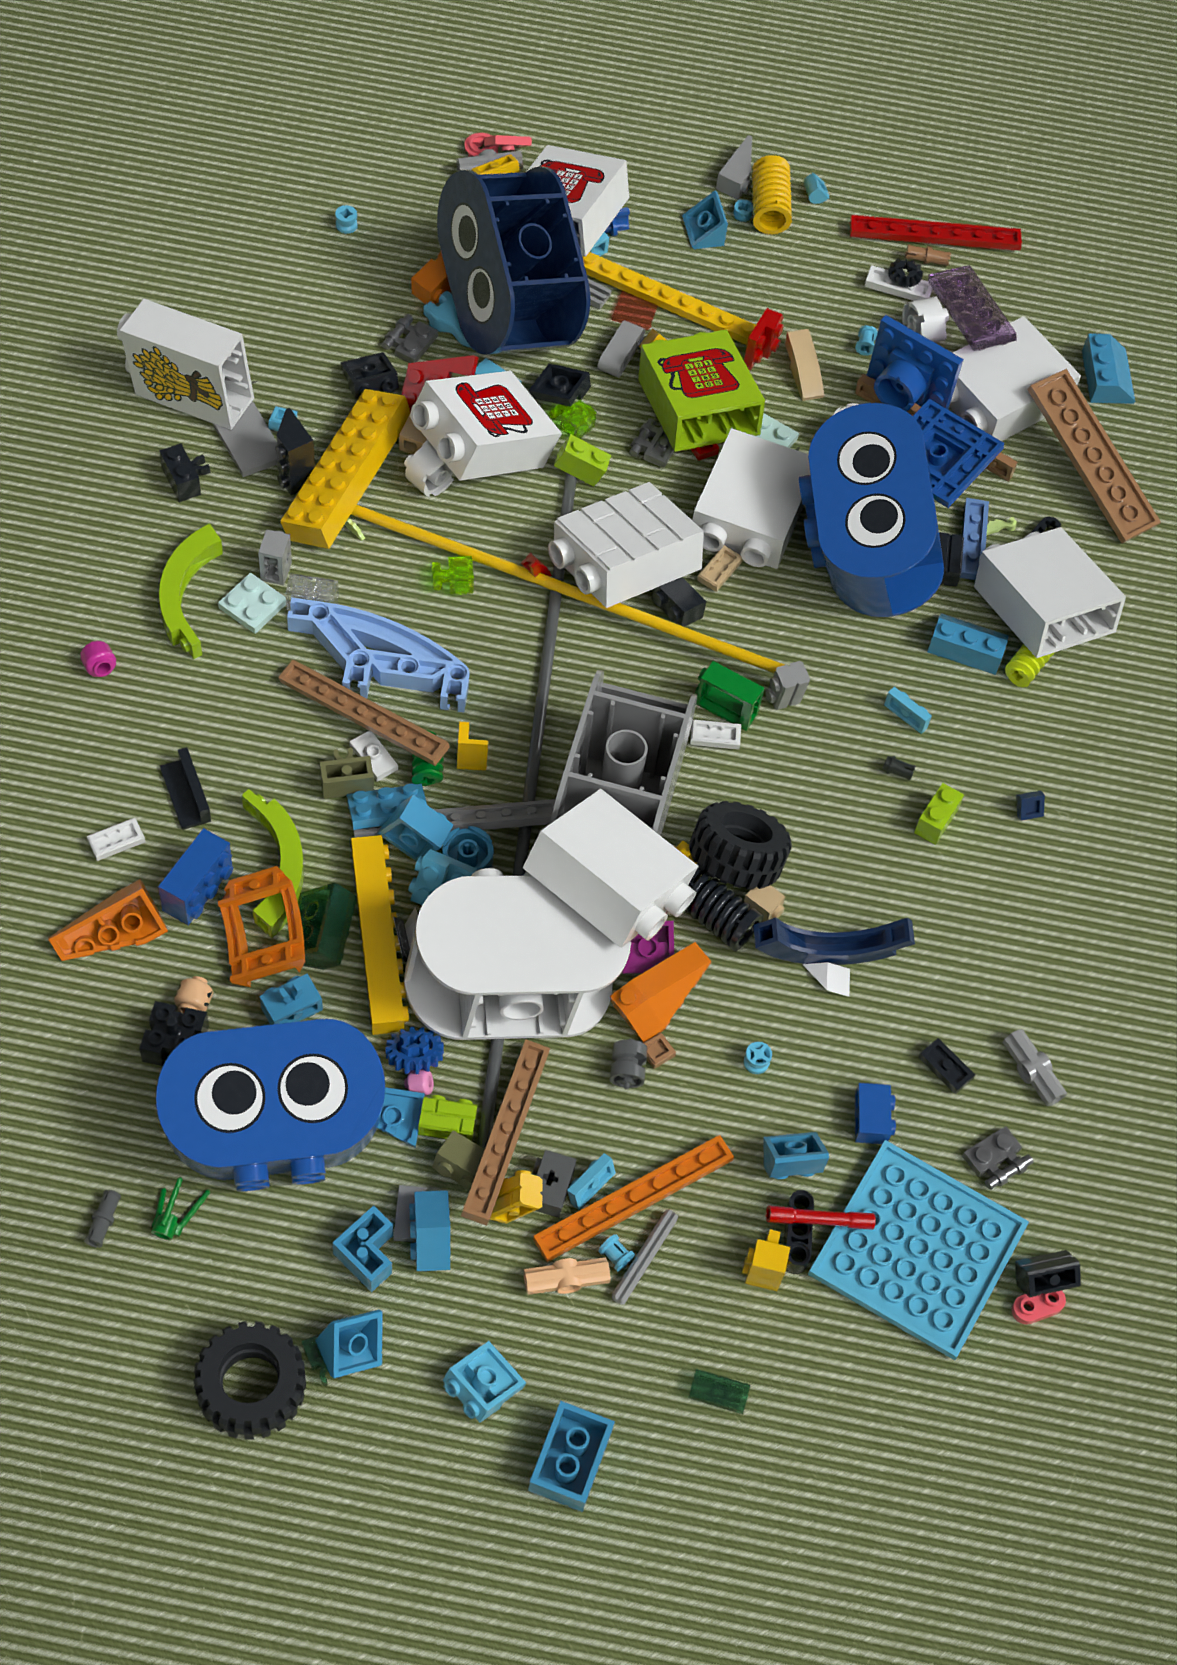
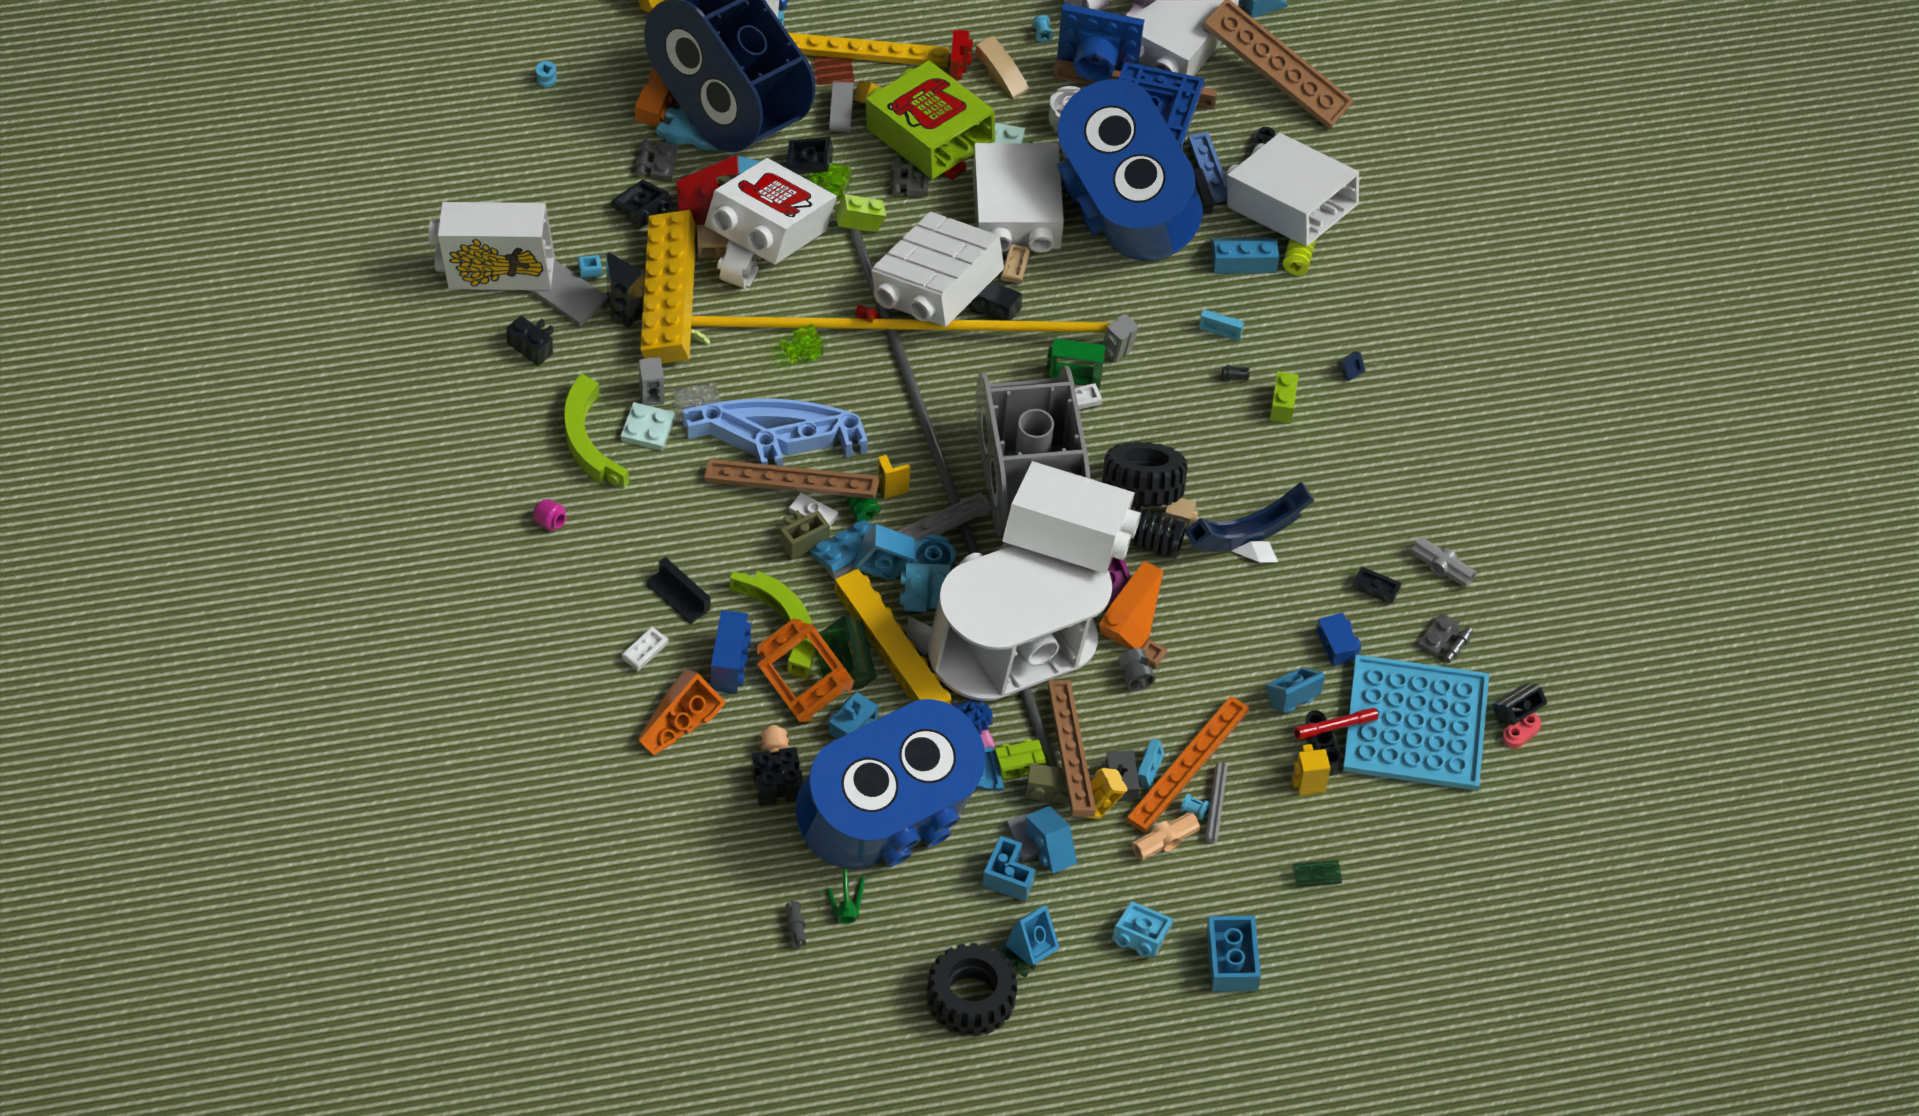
camera: 20 degrees left, 5 degrees down
medium azure wheel [743,1042,772,1074] -> none
yellowish green piece [987,517,1017,535] -> none

